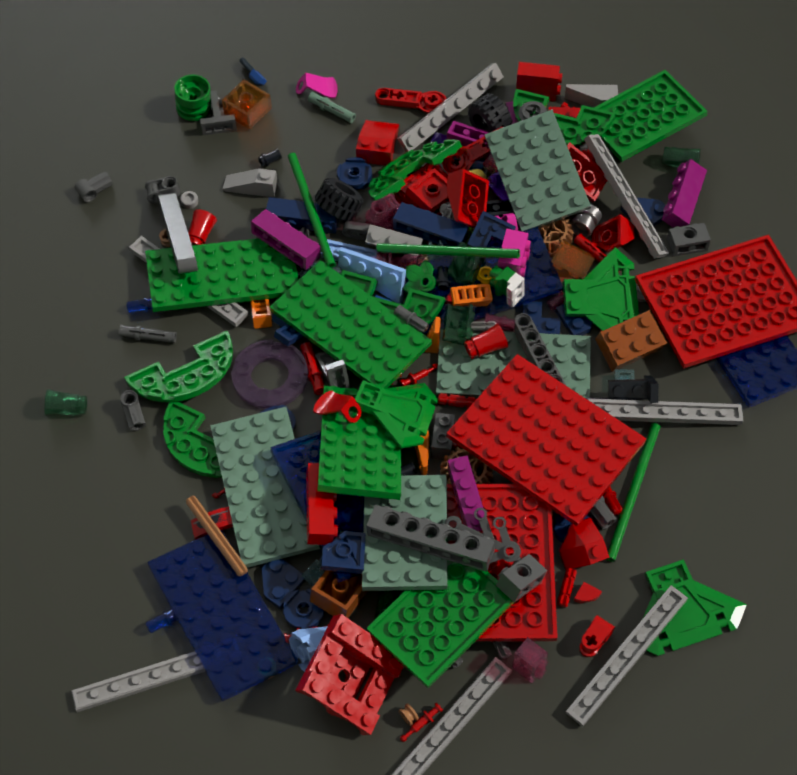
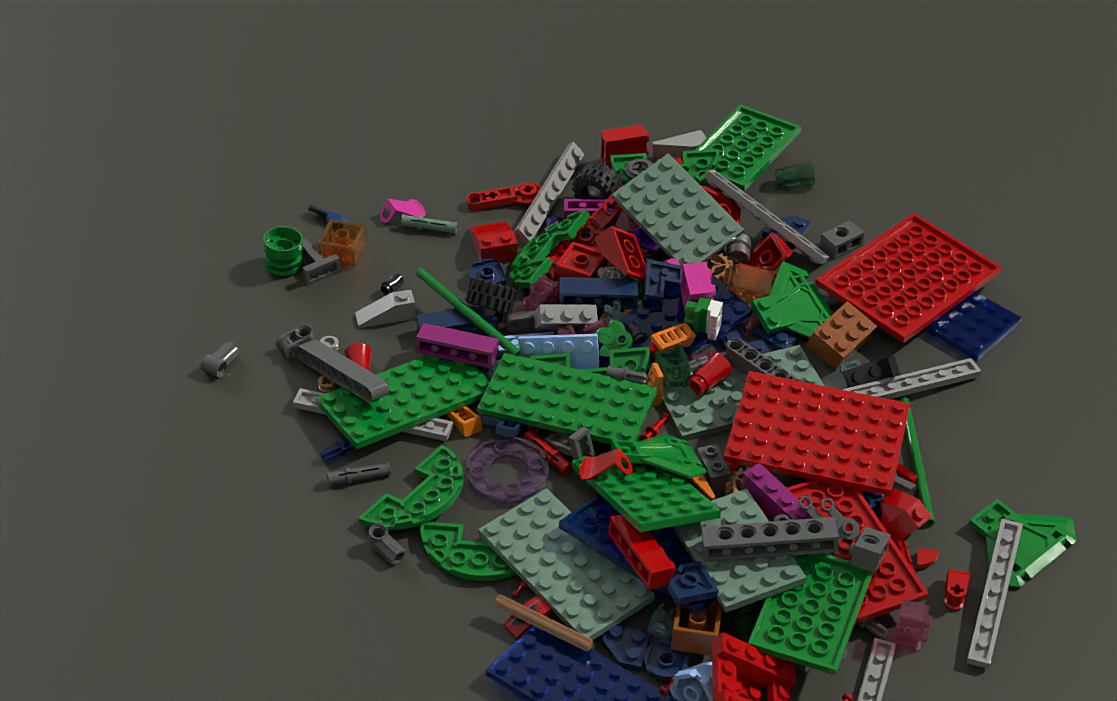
camera: 25 degrees left, 15 degrees down
clear green plant [44,389,87,416] -> none
green piece [376,243,520,259] -> none
red axle [438,393,476,408] -> none
clear green bracket [448,242,485,284] -> none
yellow plate [477,266,492,284] -> none
magenta brick [662,159,707,228] -> none

